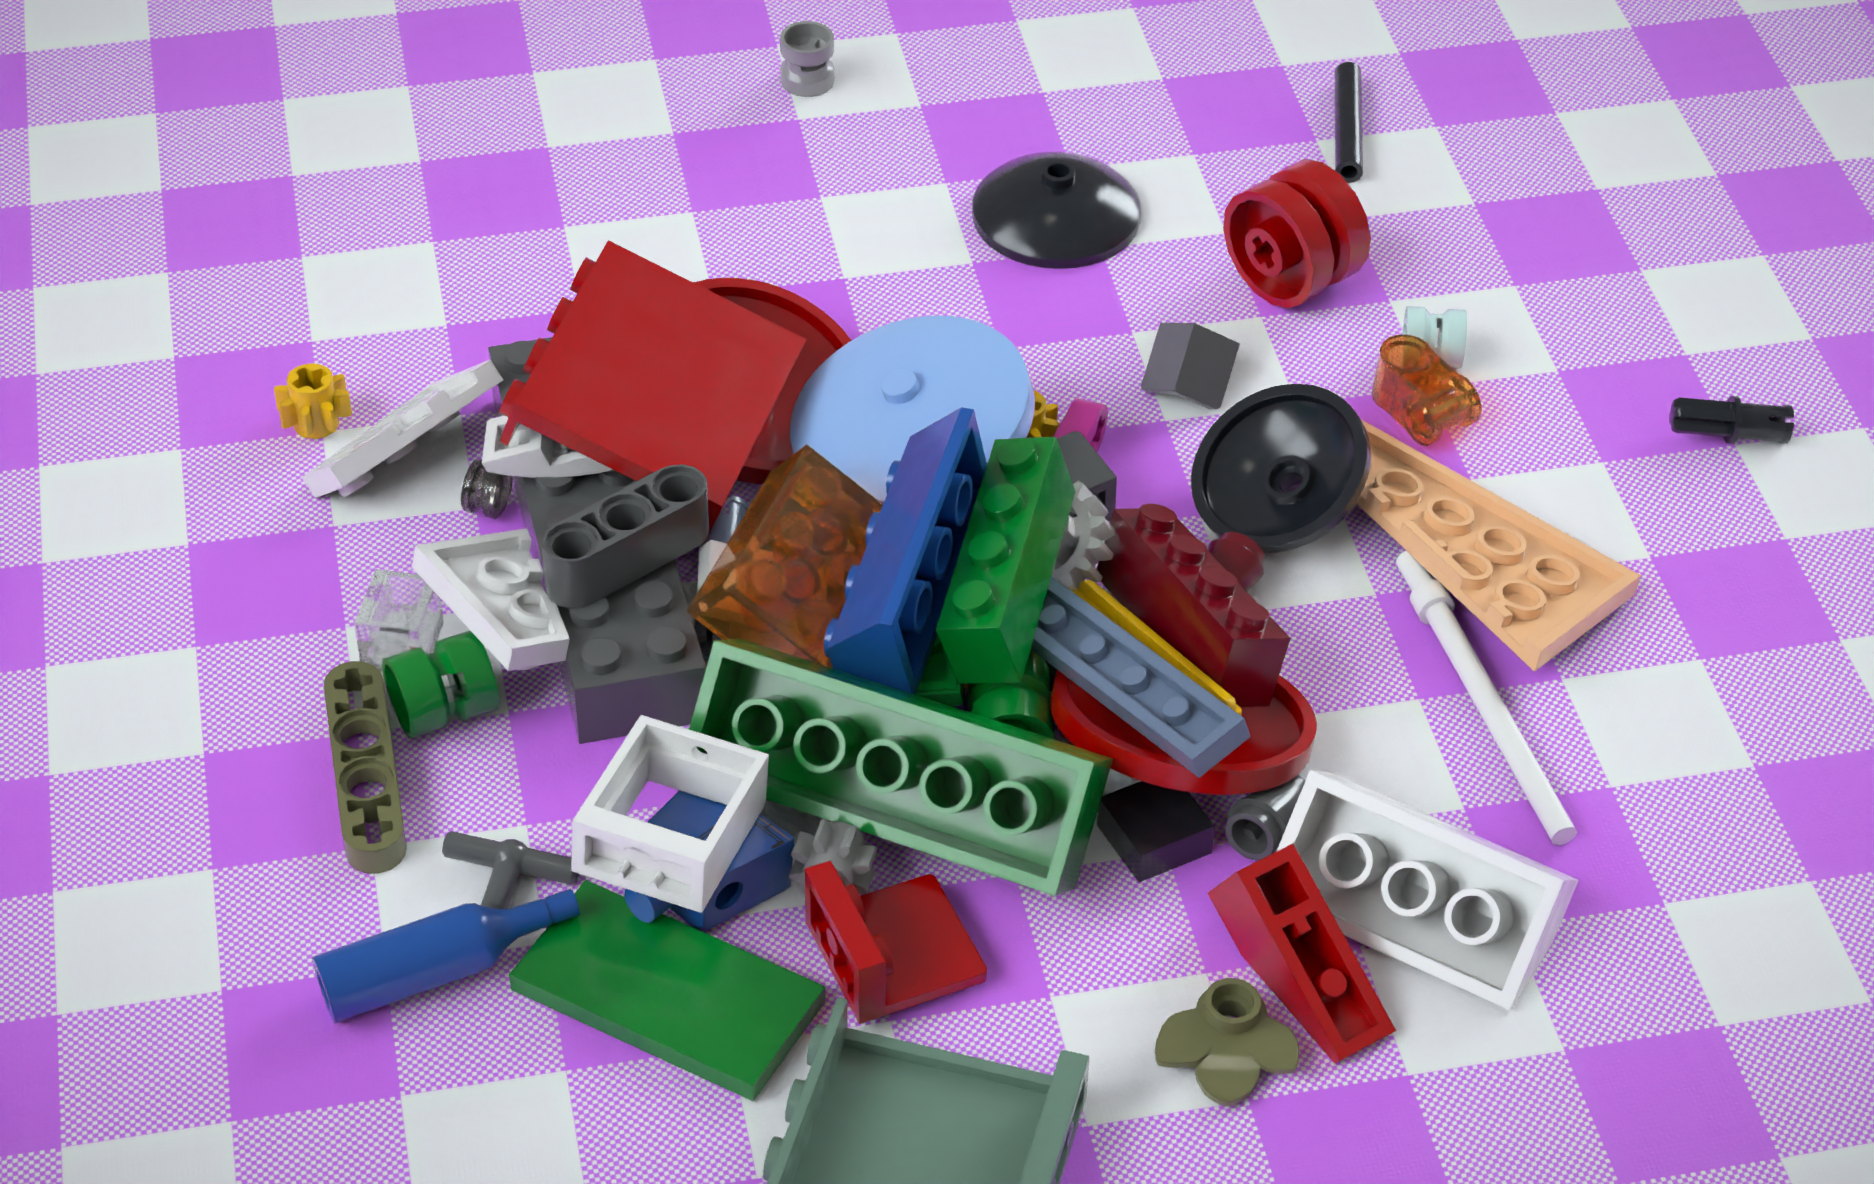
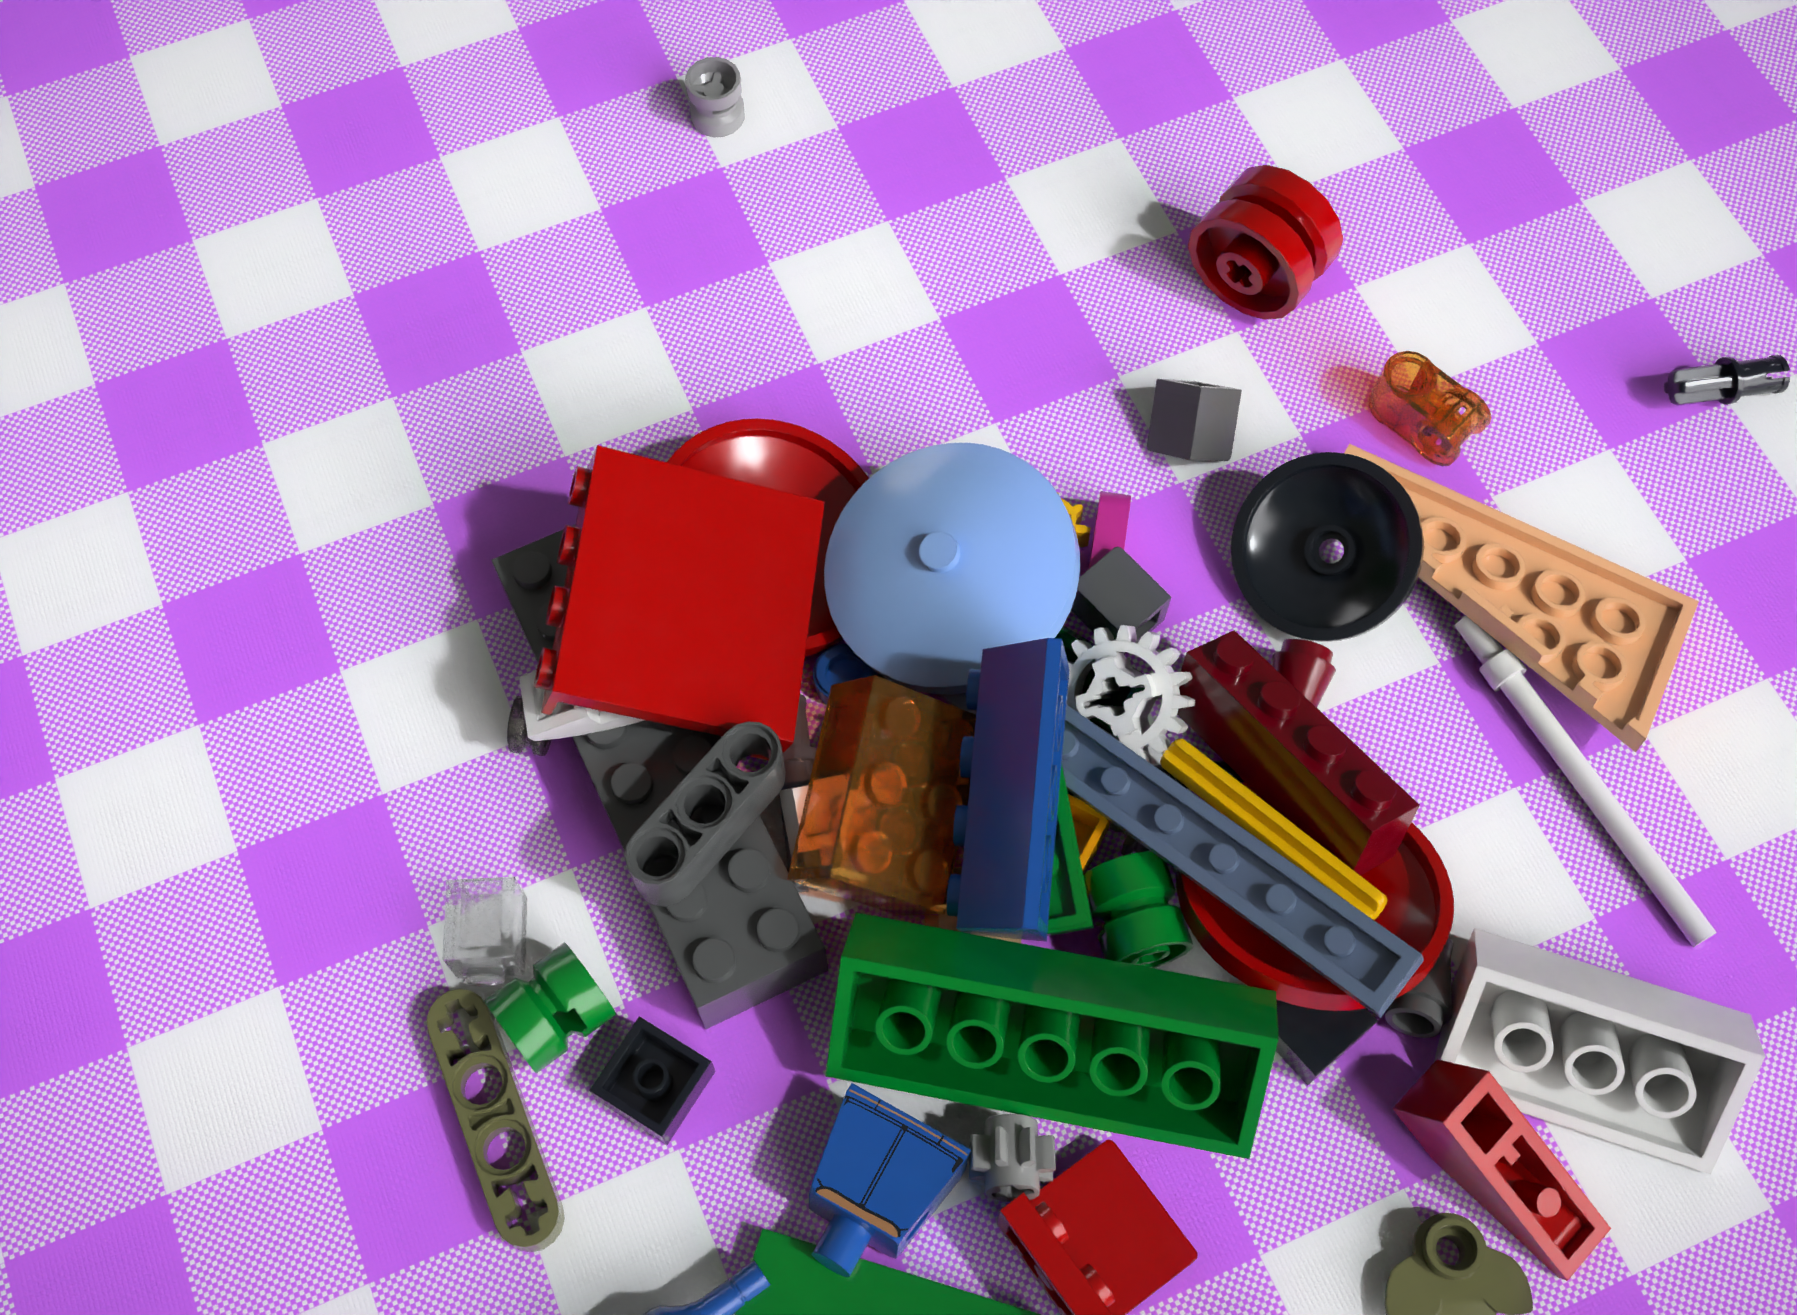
camera: 10 degrees left, 20 degrees up
yellow gear [274,363,352,439] -> none
white wing [302,360,503,498] -> none
white wing [412,528,570,671] -> none
dark grey piece [442,831,579,909] -> none
white window [571,715,769,913] -> none
green brick [936,437,1076,684] -> none
black dish [972,152,1141,269] -> none
black piece [1335,62,1363,183] -> none
light aqua wheel [1401,306,1467,368] -> none
none -> black piece [589,1016,715,1145]

